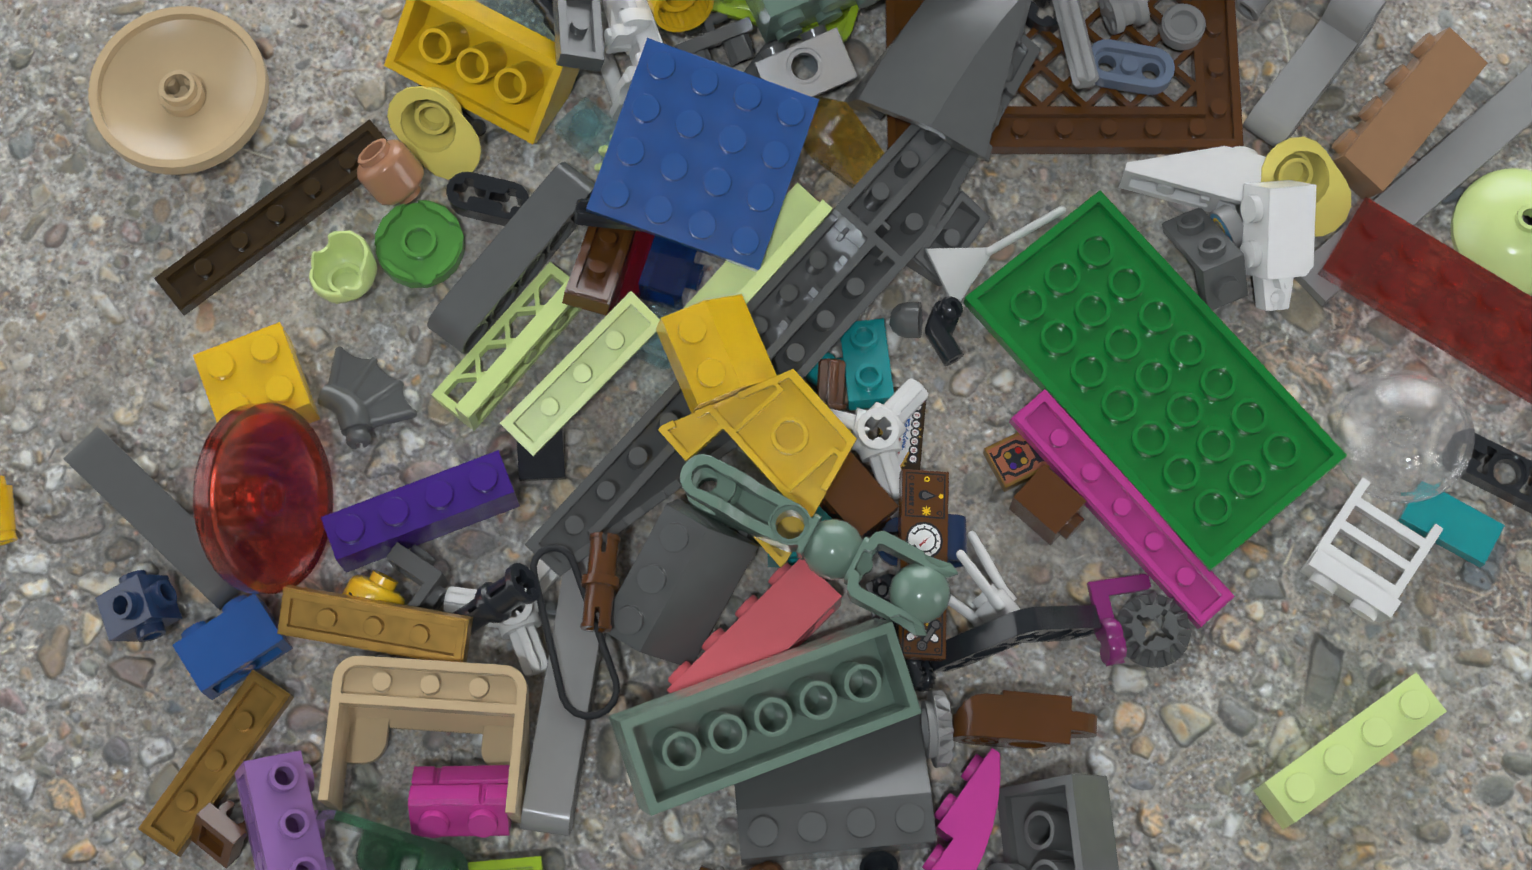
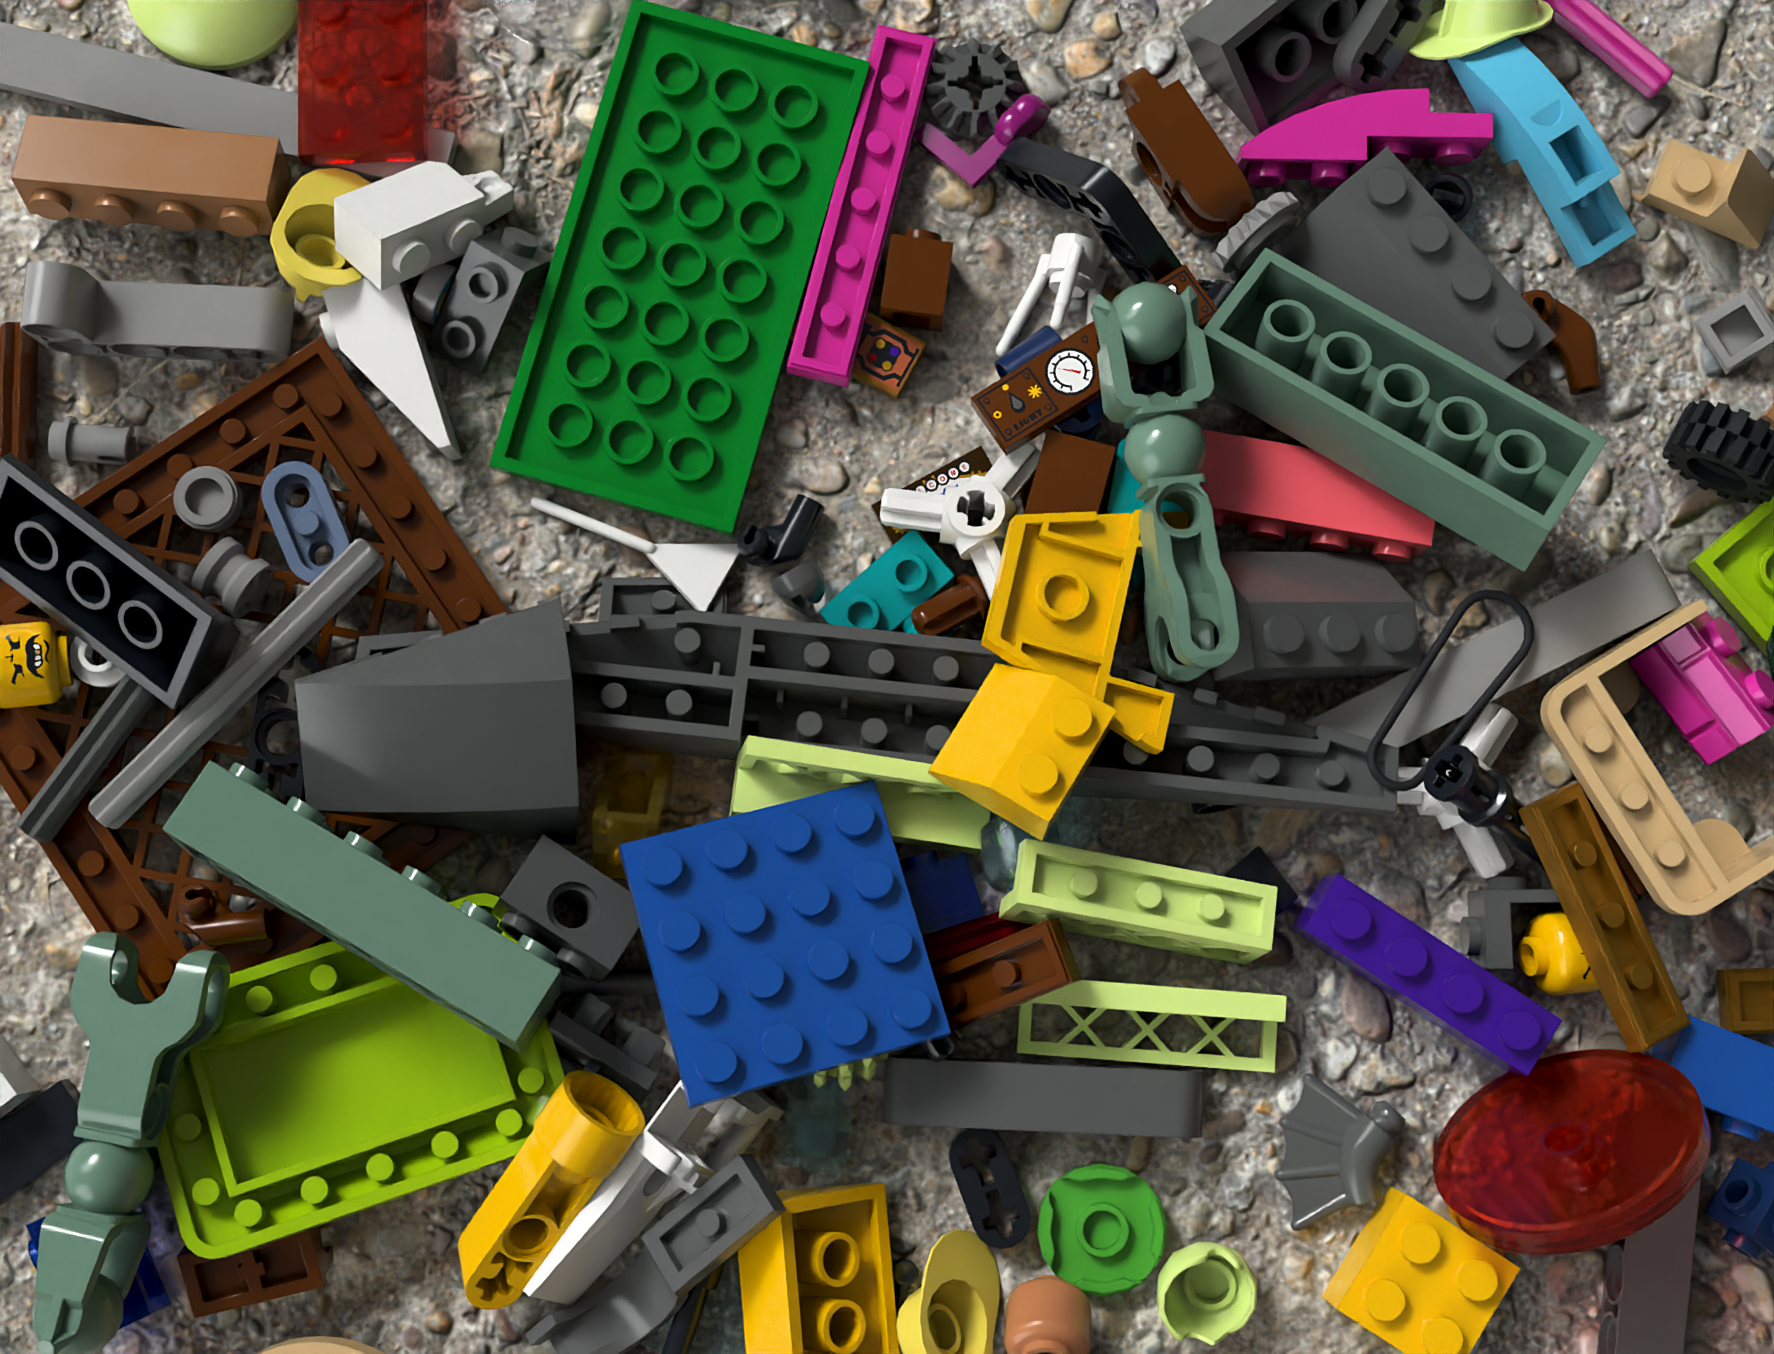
camera: 125 degrees left, 10 degrees up
reddish brown pin [580,532,621,633] -> none

